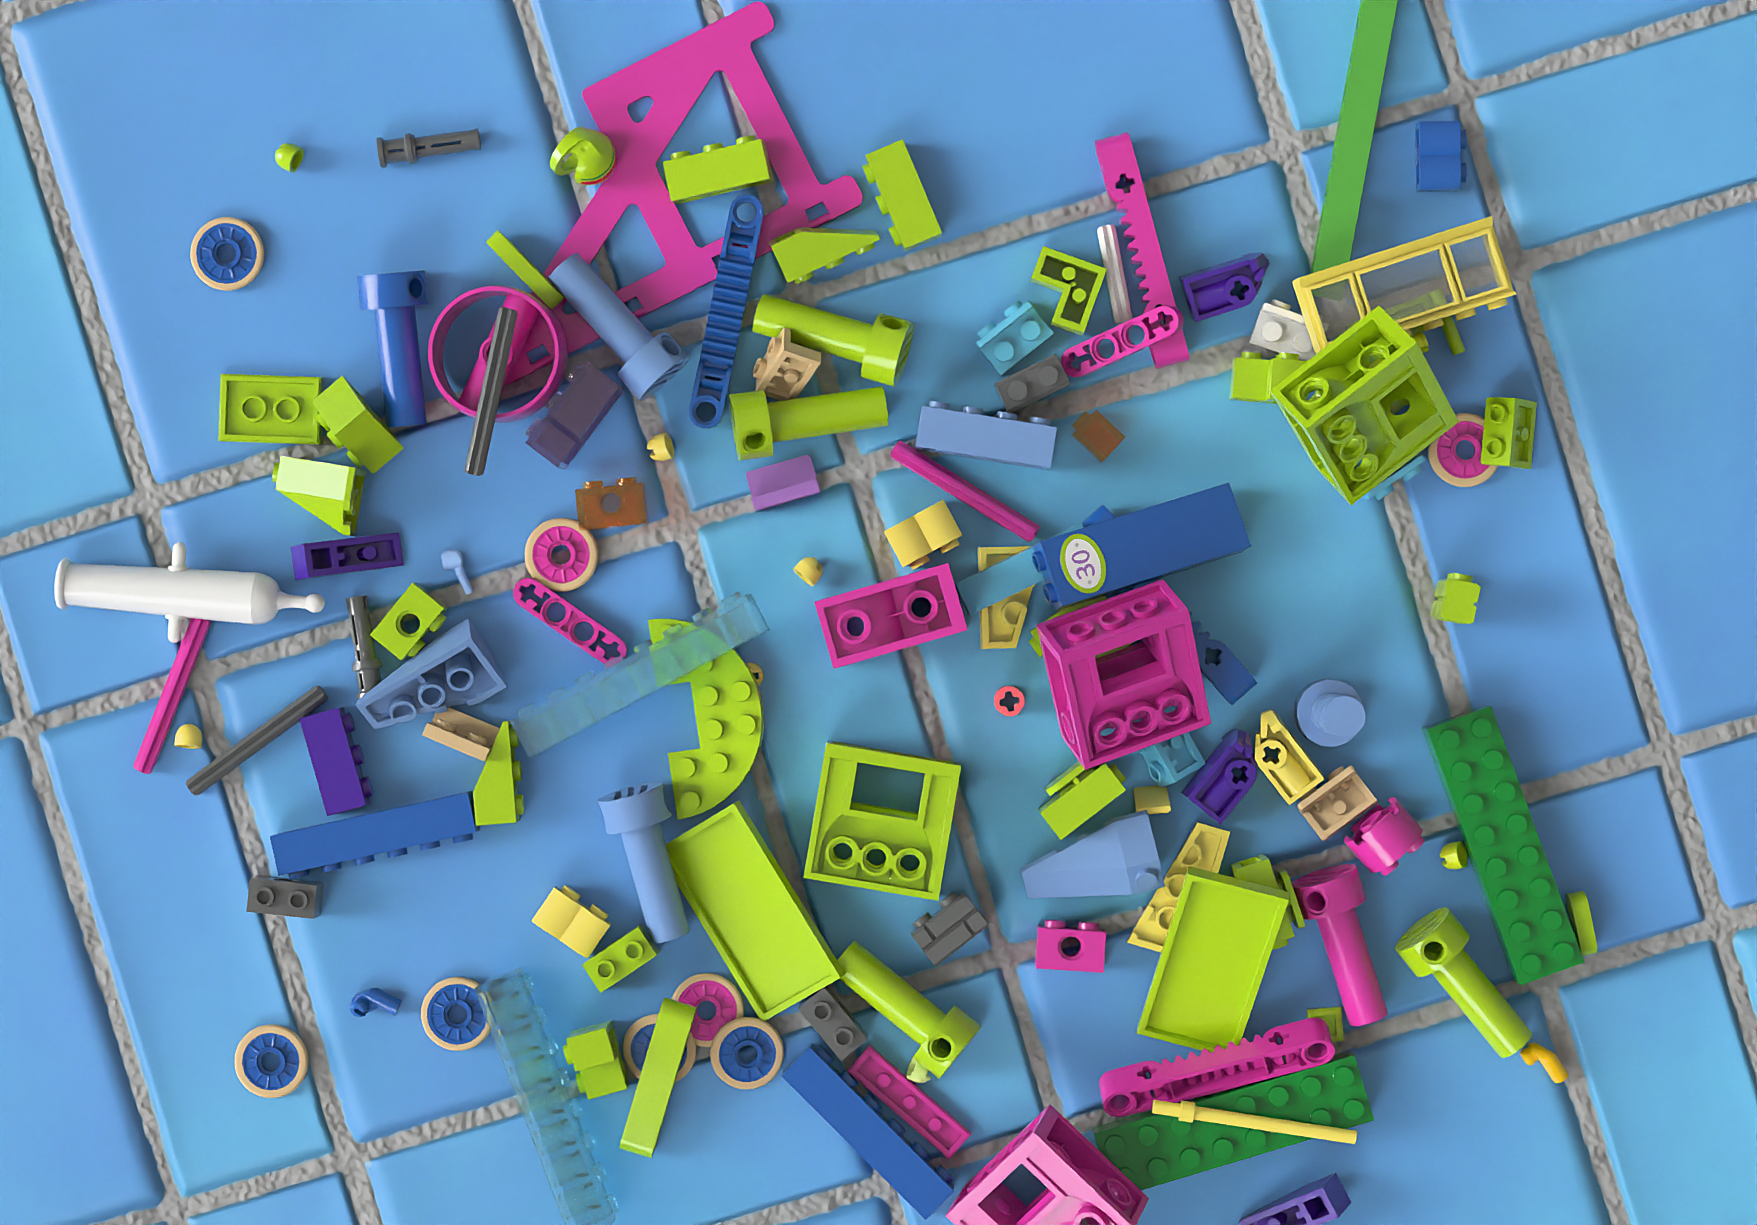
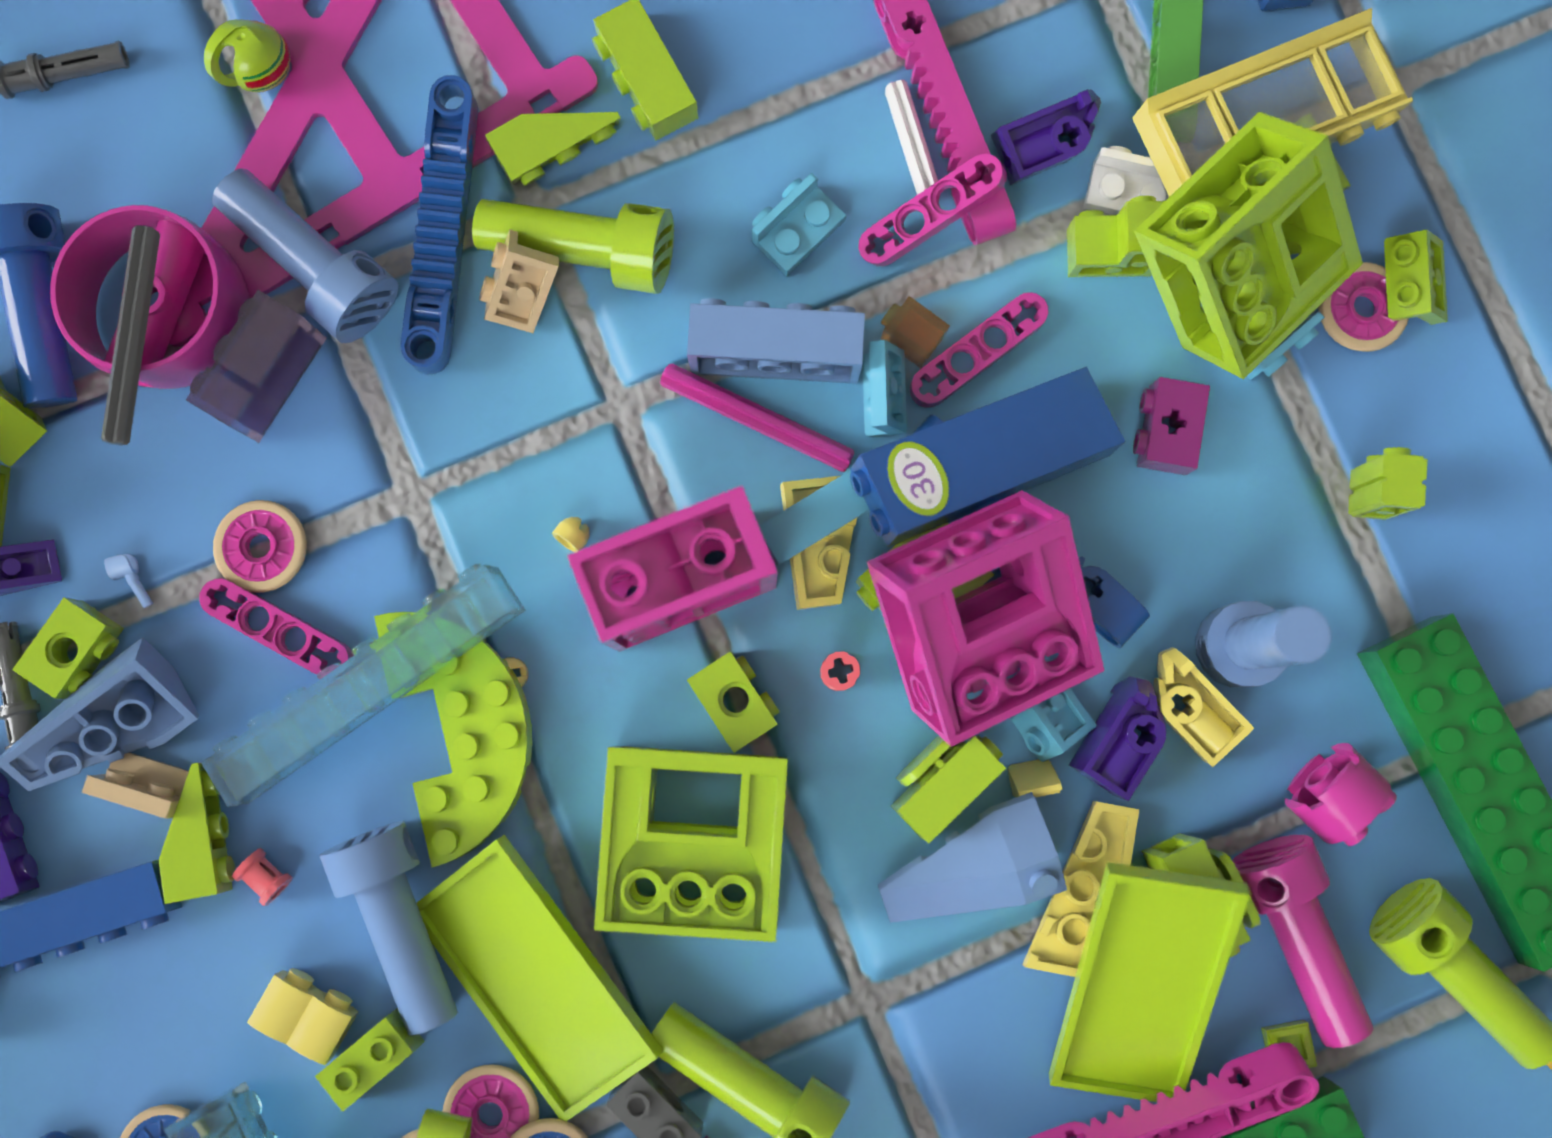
camera: 10 degrees left, 5 degrees down
lime beam [486,230,565,309] -> none
clear orange brick [575,477,649,531] -> none
light yellow hinge [647,432,674,461] -> none
lime brick [663,135,774,205] -> none
lime piece [729,386,888,461] -> none
medium lavender panel [746,455,821,511] -> none
light yellow brick [884,500,963,570] -> none
dark grey brick [911,891,989,966] -> none
dark grey brick [994,353,1070,414] -> none
lime brick [1030,246,1107,336] -> none
dark pink brick [1035,920,1106,973] -> none
tan bracket [1297,765,1378,843] -> none
neon yellow hinge [1439,841,1468,870] -> none
none -> coral bush [232,848,293,906]
none -> lime brick [687,651,780,753]
none -> medium azure bracket [863,340,907,437]
none -> dark pink beam [910,292,1048,408]
none -> magenta brick [1133,377,1210,476]

